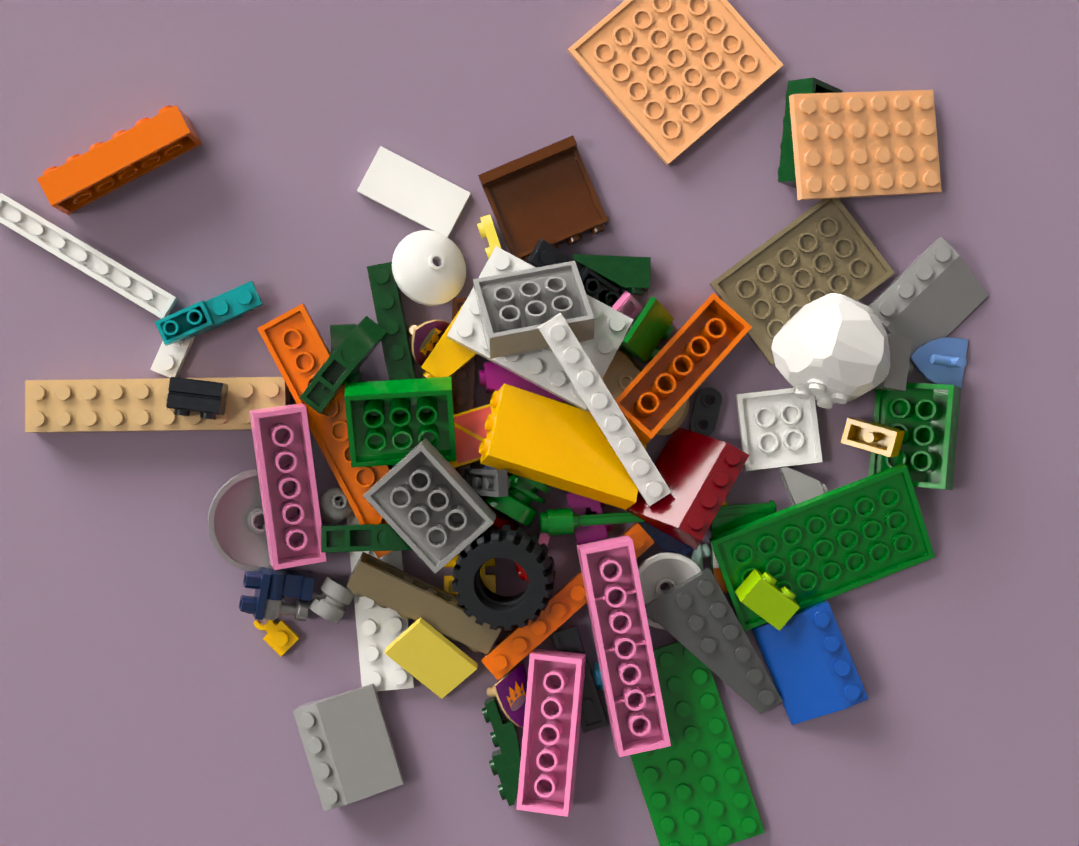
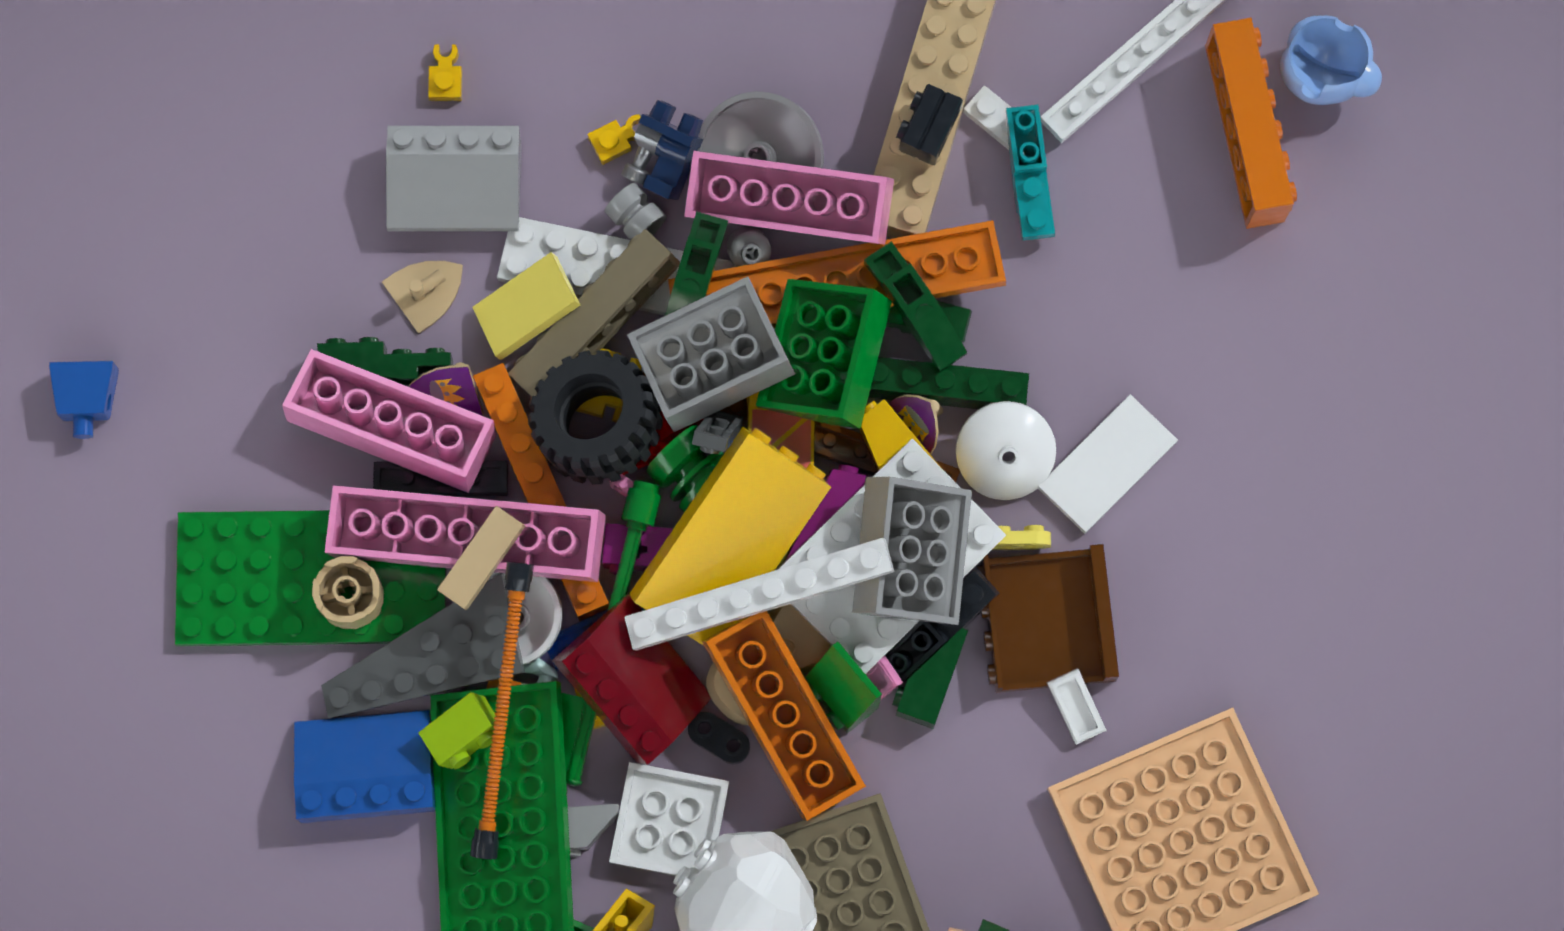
camera: 105 degrees right, 10 degrees down
none -> tan brick [312,556,384,629]
none -> tan shield [382,261,463,334]
none -> yellow plate [428,44,462,101]
none -> tan tile [437,506,526,610]
none -> orange hose [470,562,534,859]
none -> white tile [1047,669,1107,745]
none -> light blue piece [1279,15,1382,105]

